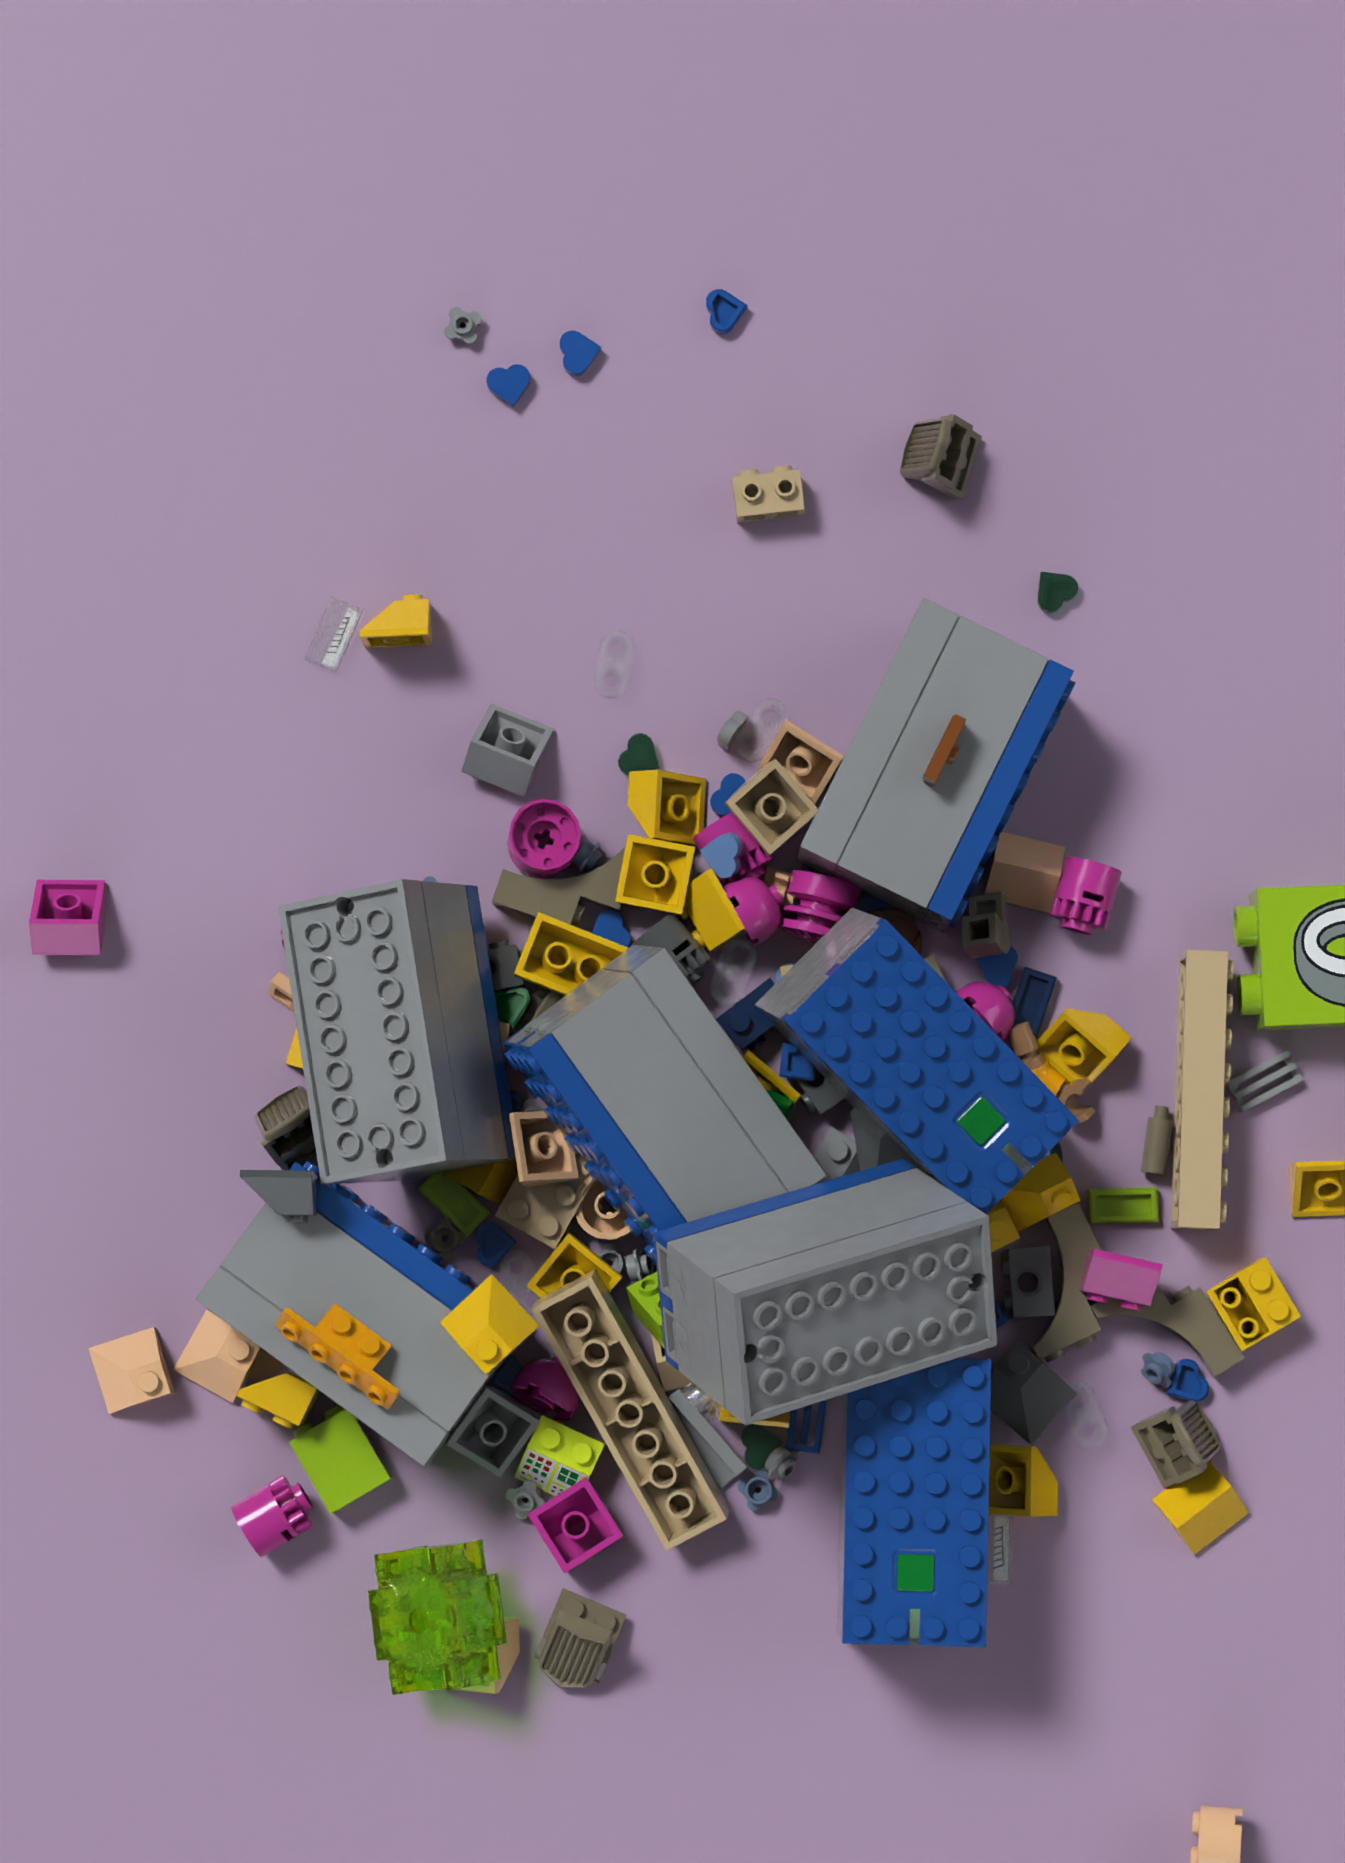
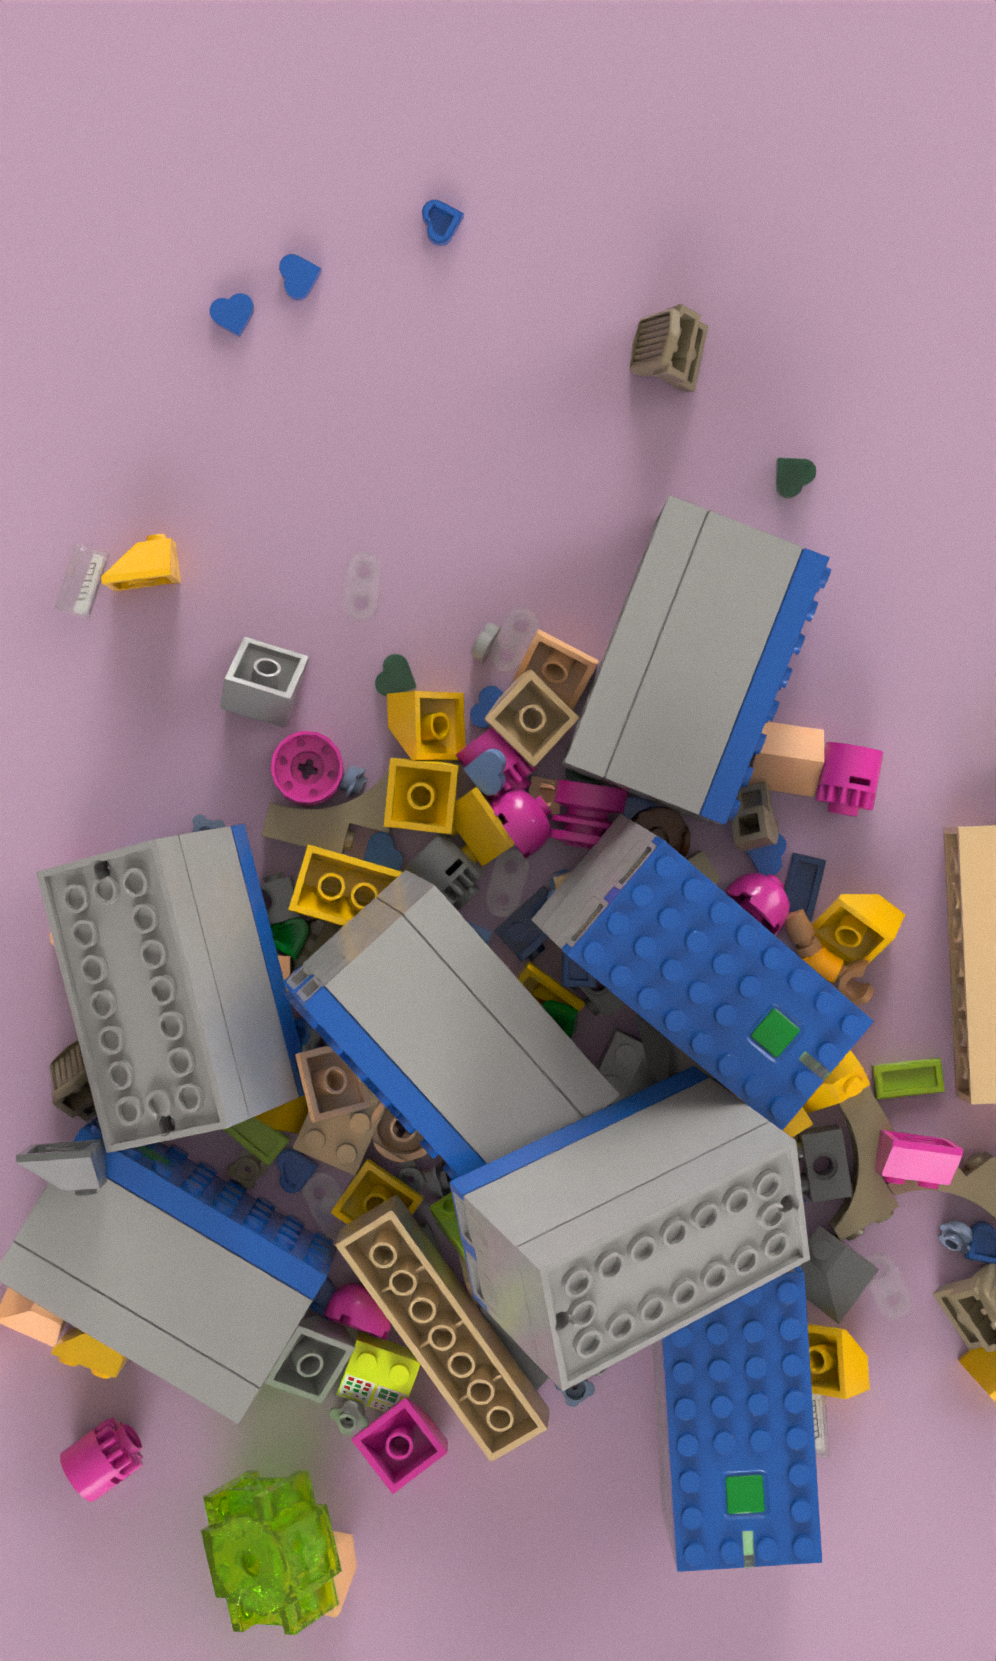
camera: 10 degrees left, 5 degrees up
light orange bracket [275,1303,400,1410] -> none
lime panel [289,1405,393,1514] -> none
yellow slope [440,1274,540,1375] -> none
light grey plate [444,307,482,344] -> none
dark tan piece [534,1588,626,1688] -> none
tan brick [732,465,805,523] -> none
dark orange plate [922,714,967,786] -> none
dark tan cylinder [1141,1105,1173,1175] -> none

